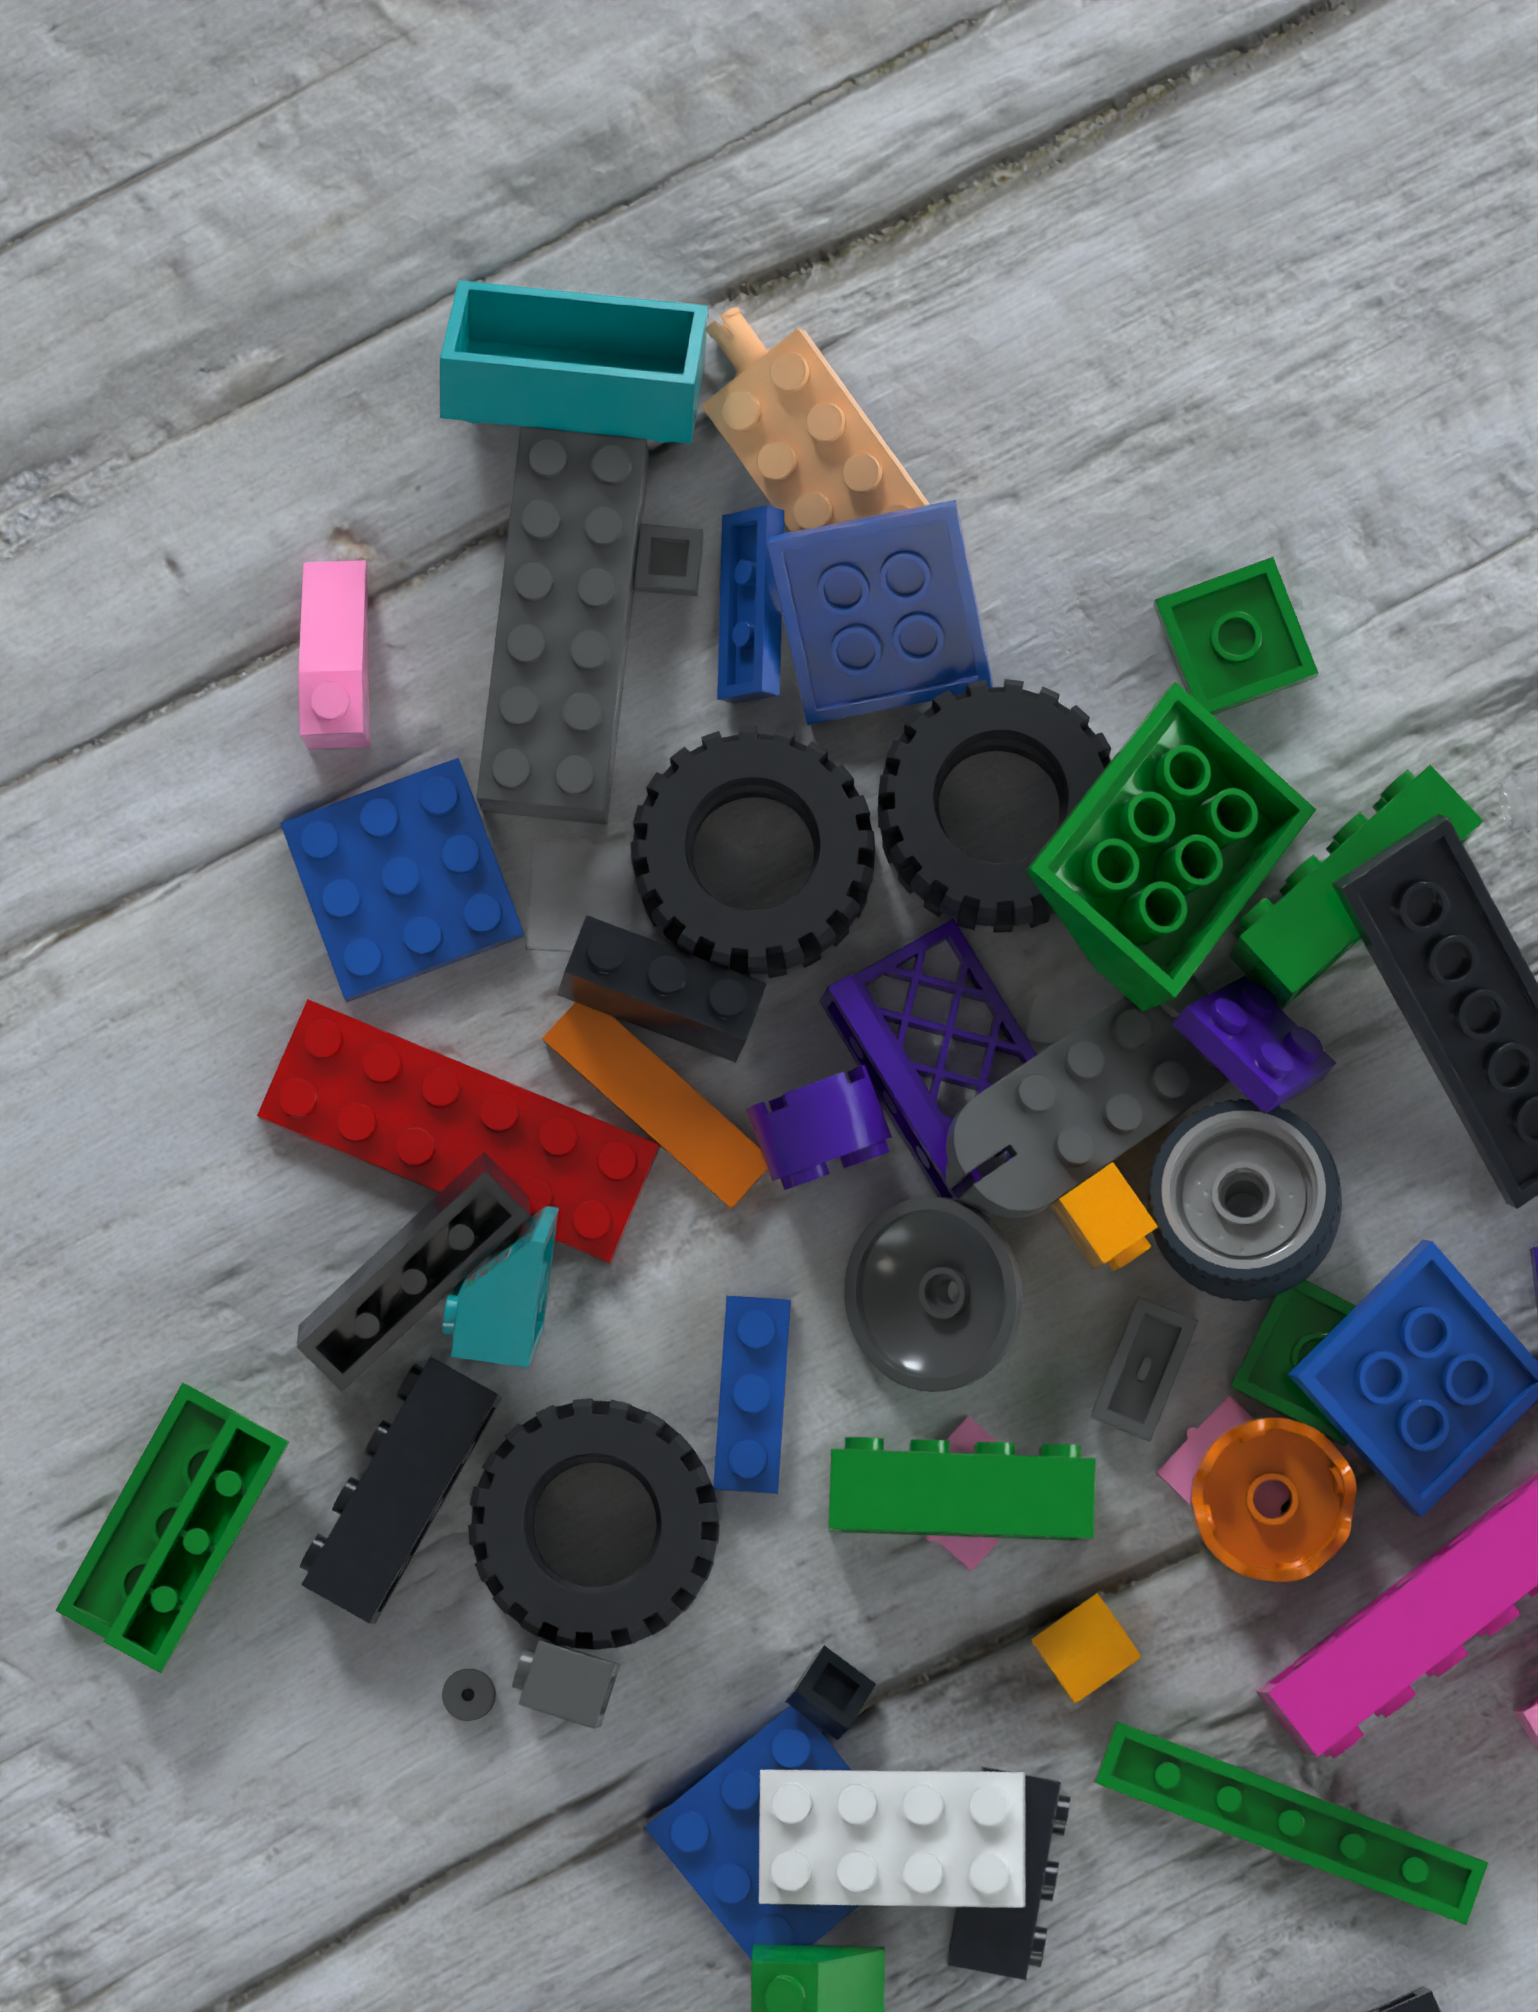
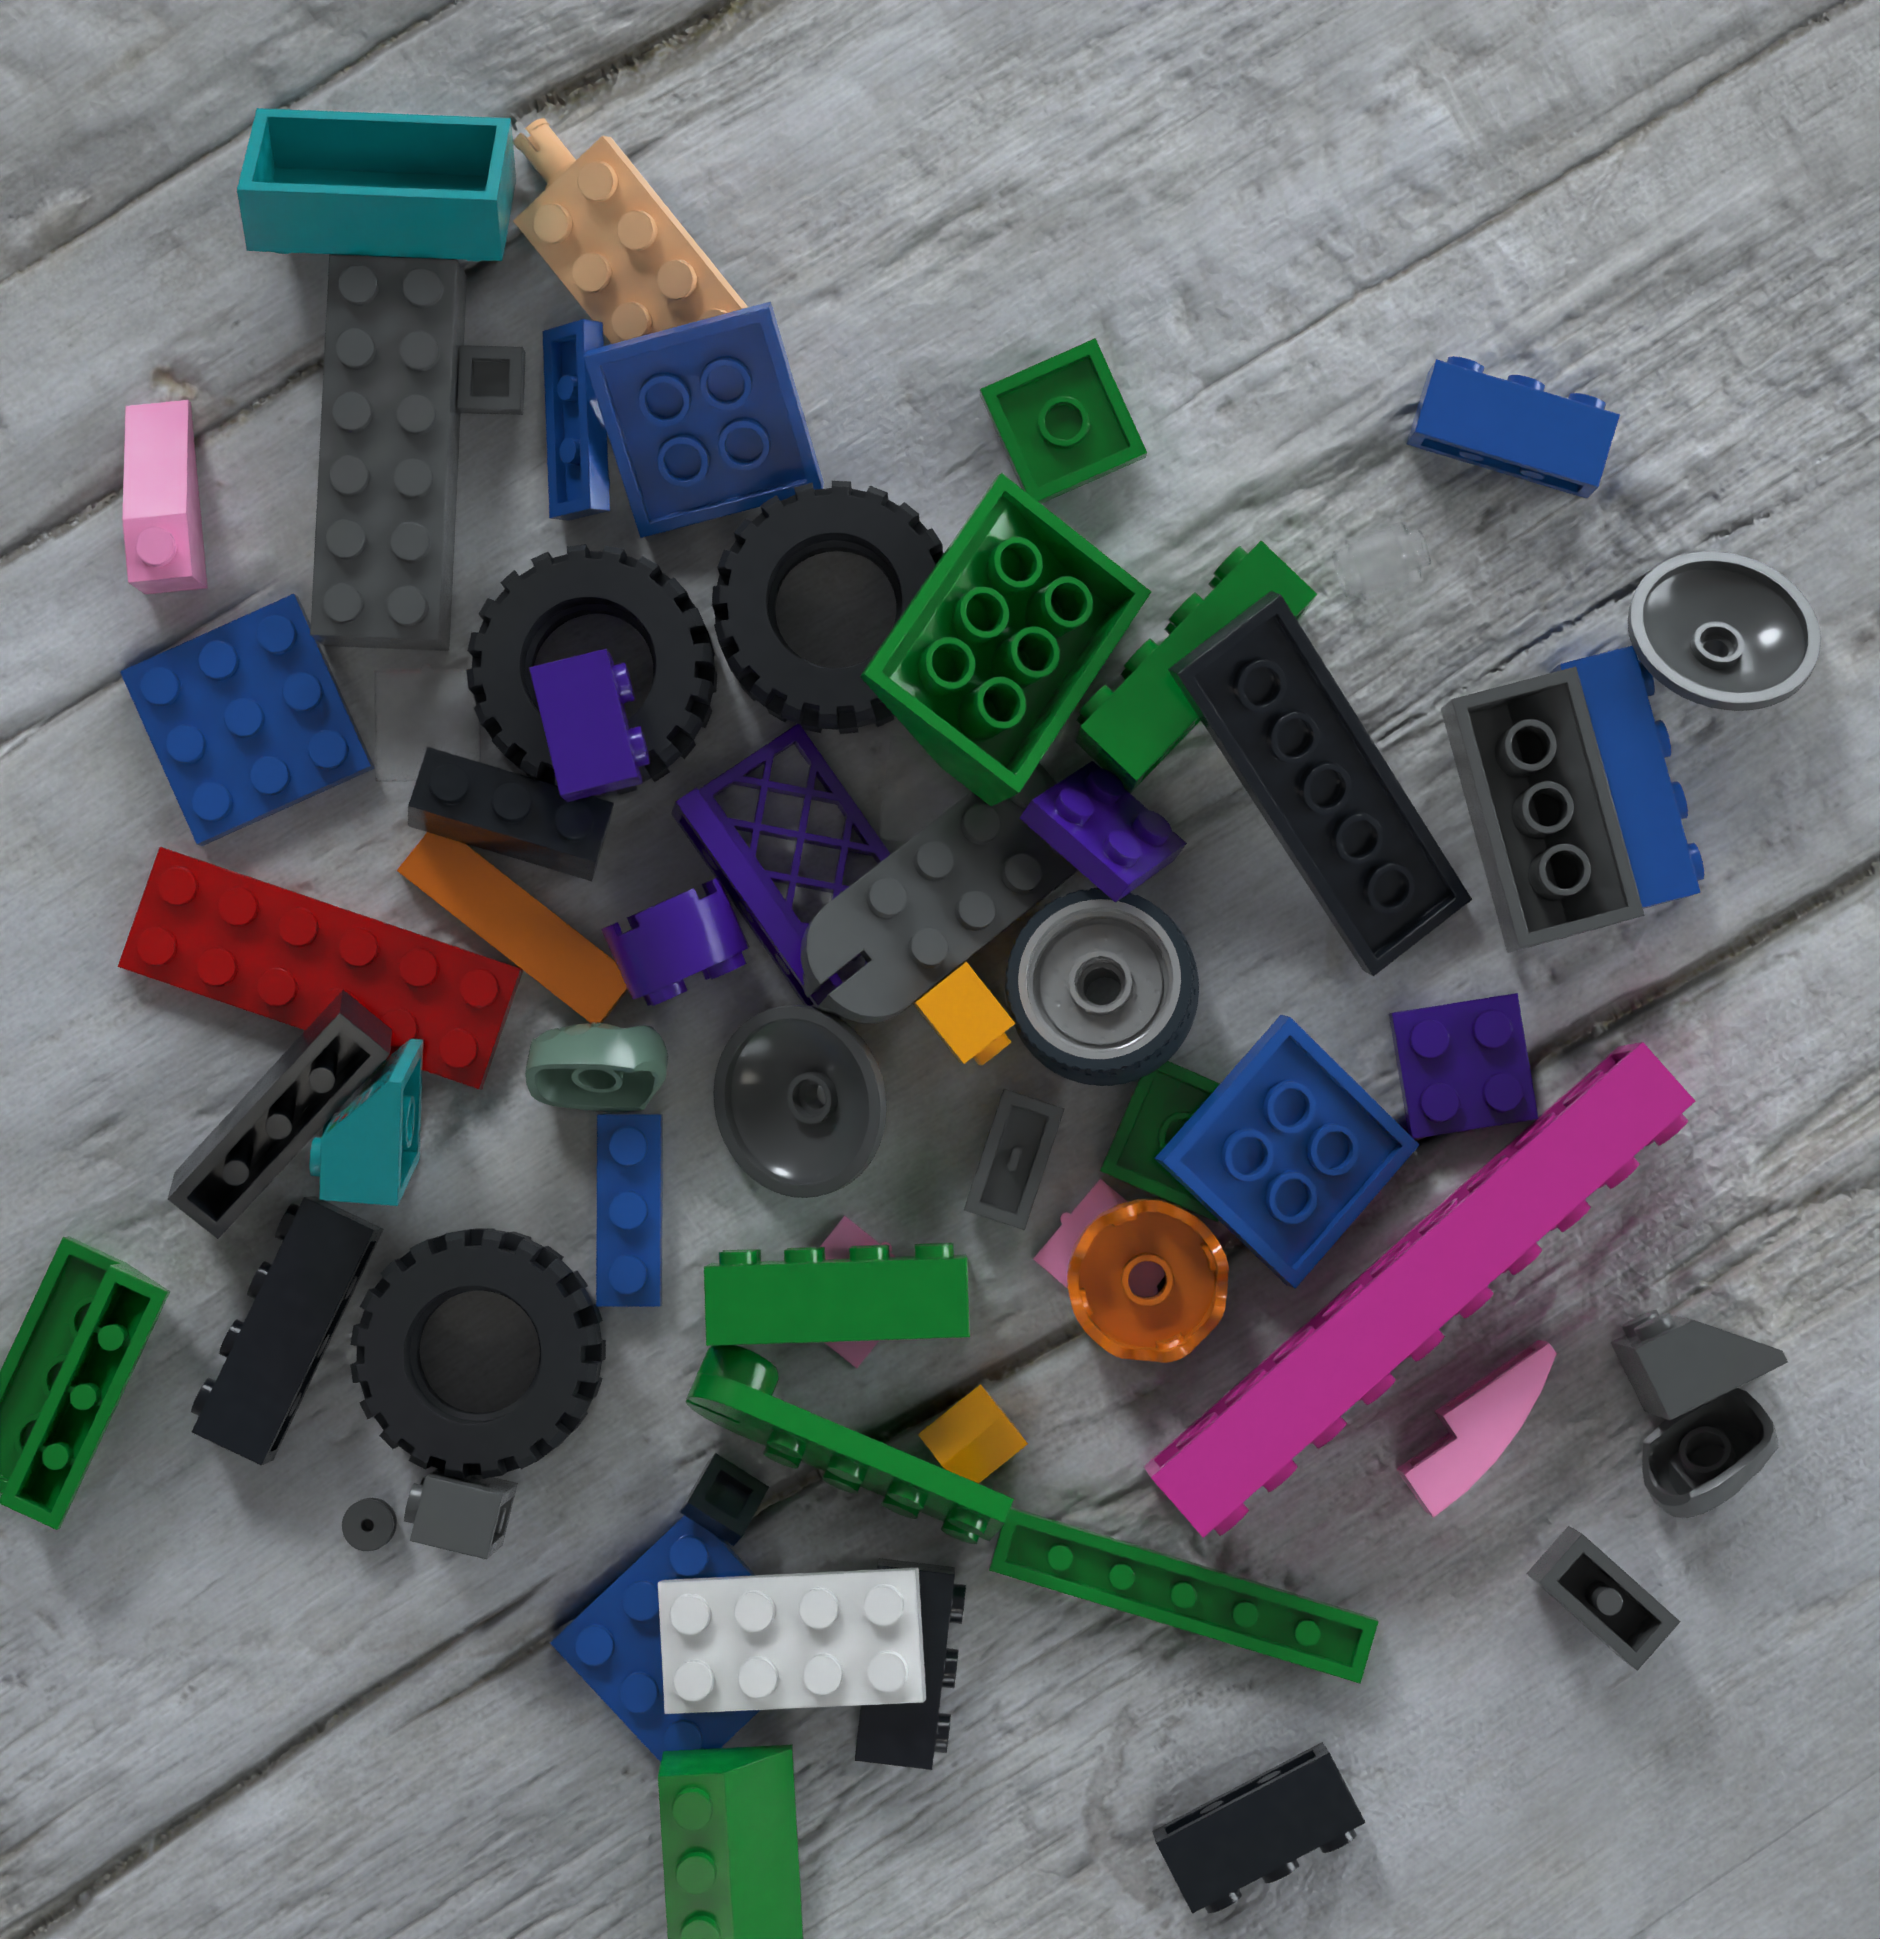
camera: 10 degrees left, 5 degrees up
none -> sand green piece [525,1022,668,1112]
none -> dark purple brick [529,649,650,802]
none -> green plate [686,1345,1014,1544]

